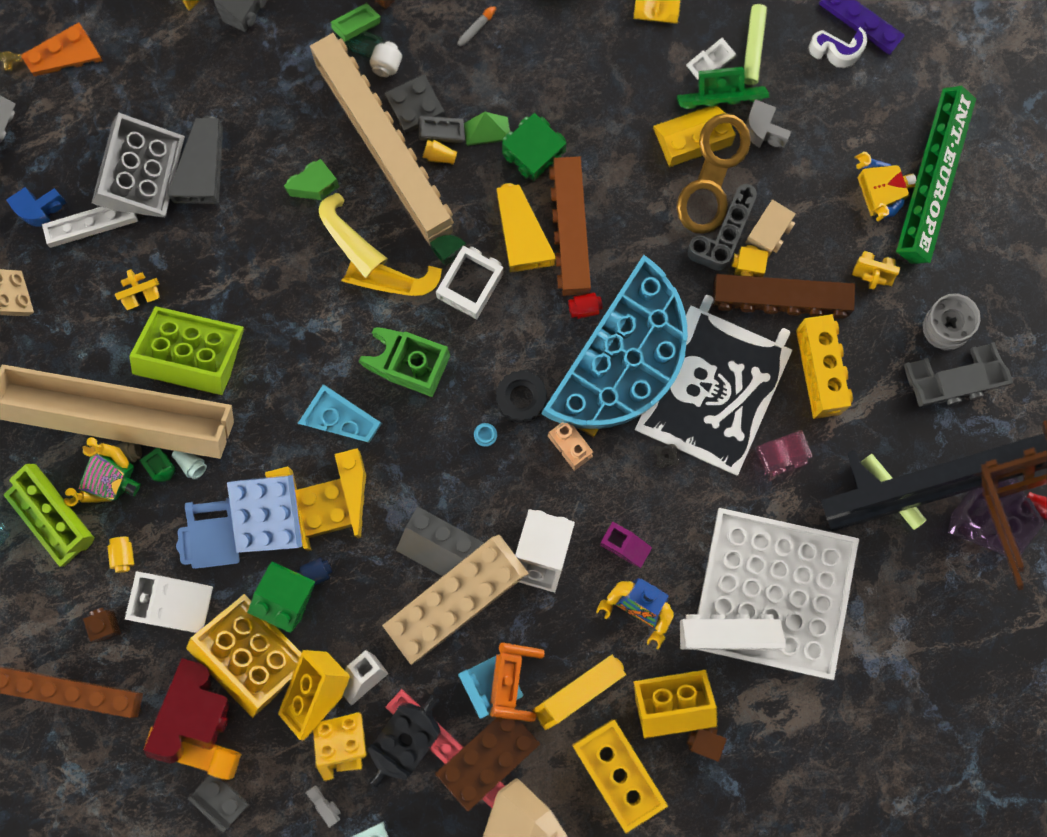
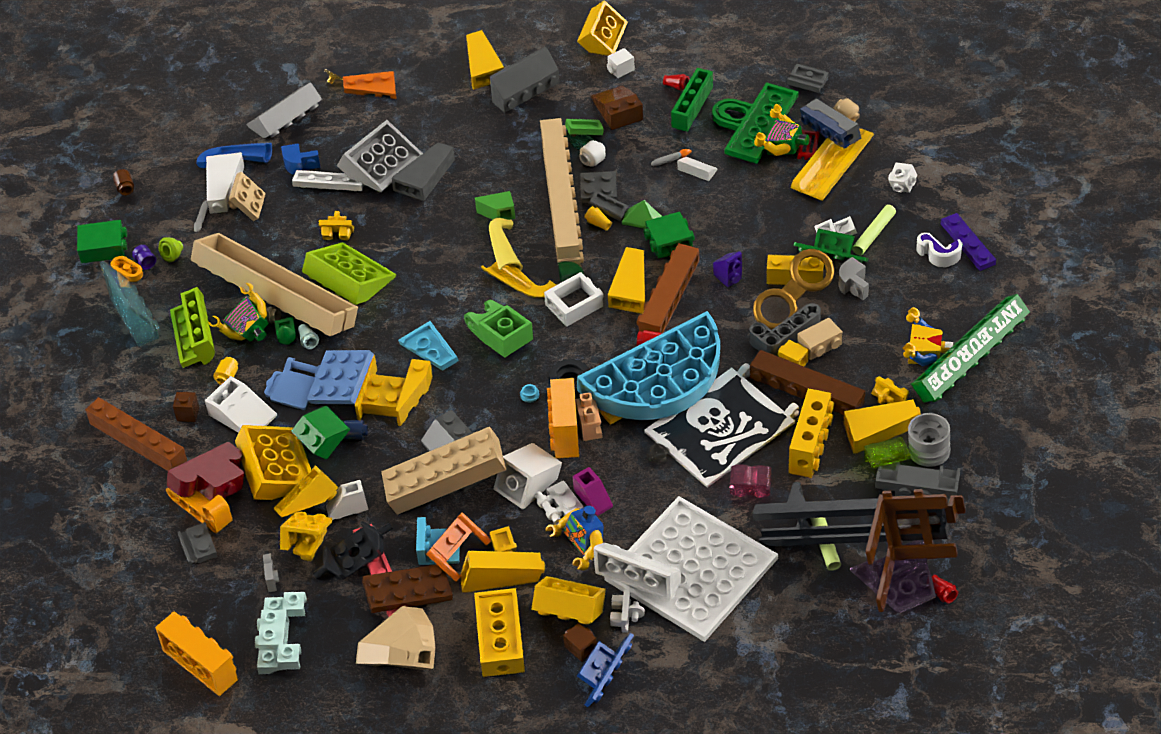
camera: 30 degrees right, 30 degrees down
none -> yellow bracket [489,526,517,552]
none -> white plate [534,480,584,524]
none -> light orange brick [547,378,579,459]
none -> bracket [577,633,634,707]
none -> white hips [610,589,645,633]
none -> white slope [677,157,717,181]
none -> dark purple slope [713,251,742,287]
none -> yellow slope [844,400,921,454]
none -> clear neon green bracket [864,437,911,468]

